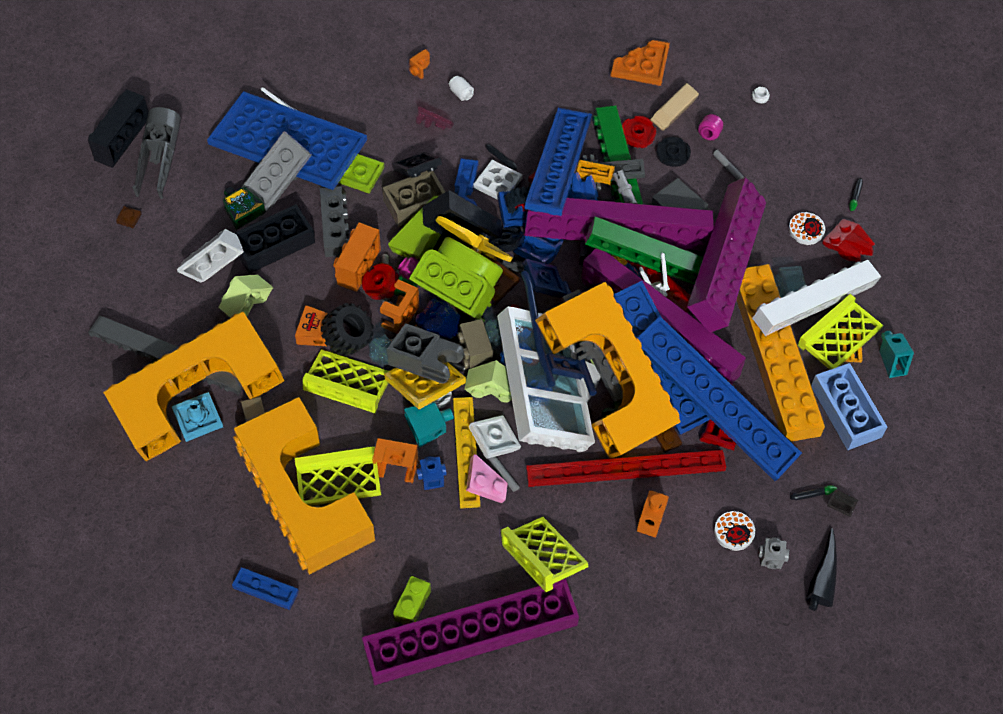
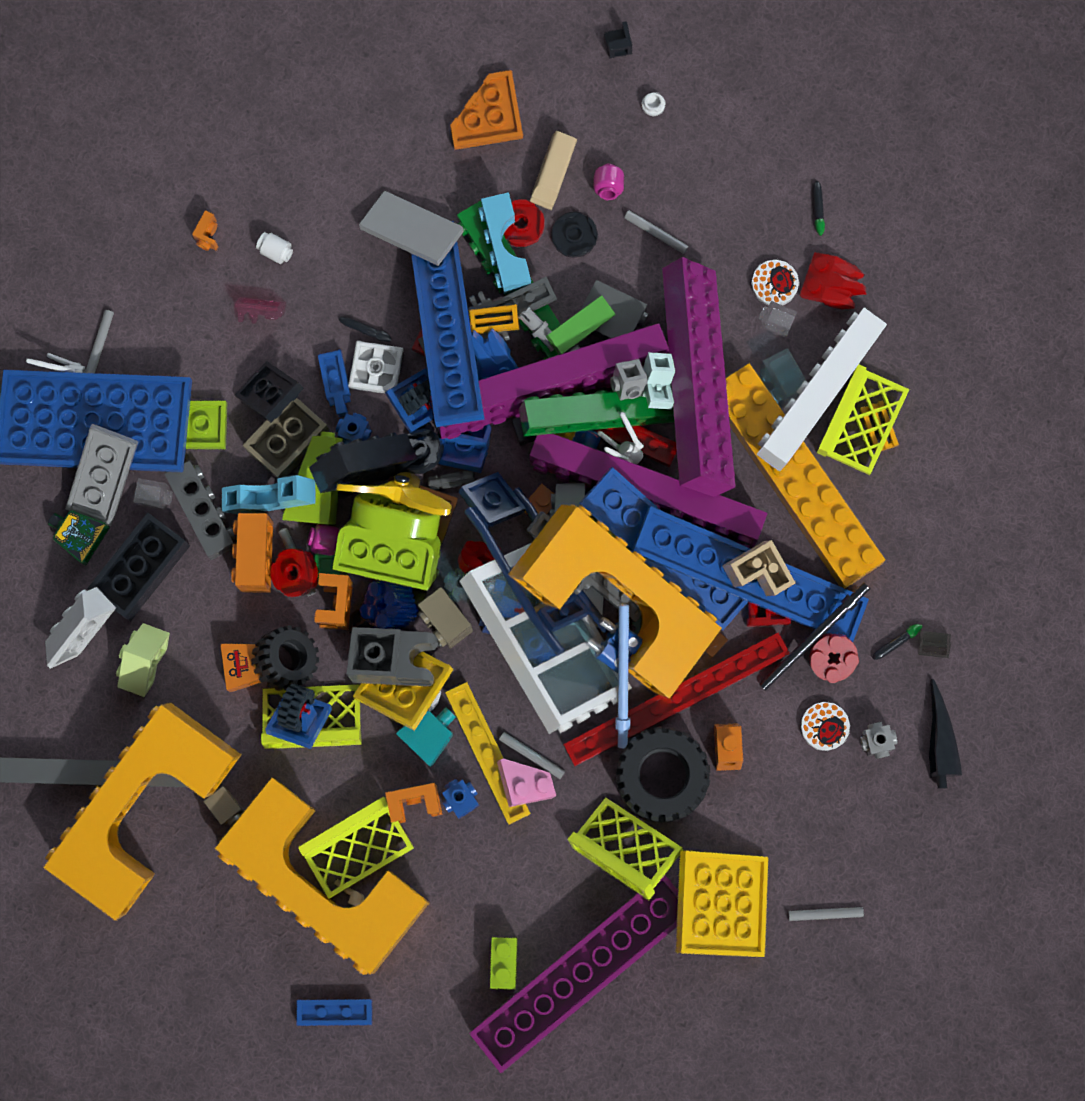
camera: 15 degrees left, 20 degrees up
medium azure plate [171,392,223,442] -> none
clear light blue brick [369,335,393,368] -> none
yellowish green brick [464,361,512,403] -> none
white plate [469,415,521,459] -> none
light blue brick [811,363,887,450] -> none
teal torso [879,331,914,378] -> none
none -> light grey bar [85,310,114,373]
none -> clear brick [133,478,173,510]
none -> medium azure arch [222,475,315,515]
none -> plate [265,684,332,749]
none -> light grey tile [359,191,464,266]
none -> medium azure arch [478,192,531,295]
none -> bright green tile [545,295,616,355]
none -> blue piece [585,617,643,673]
none -> black panel [604,21,633,59]
none -> light grey brick [610,359,647,400]
none -> light blue bar [616,604,630,748]
none -> black tyre [616,727,711,823]
none -> light aqua brick [642,352,675,409]
none -> yellow plate [676,851,768,957]
none -> tan brick [723,540,795,596]
none -> clear brick [758,301,797,338]
none -> black bar [759,582,870,691]
none -> light grey bar [788,907,864,921]
none -> plate [809,633,859,683]

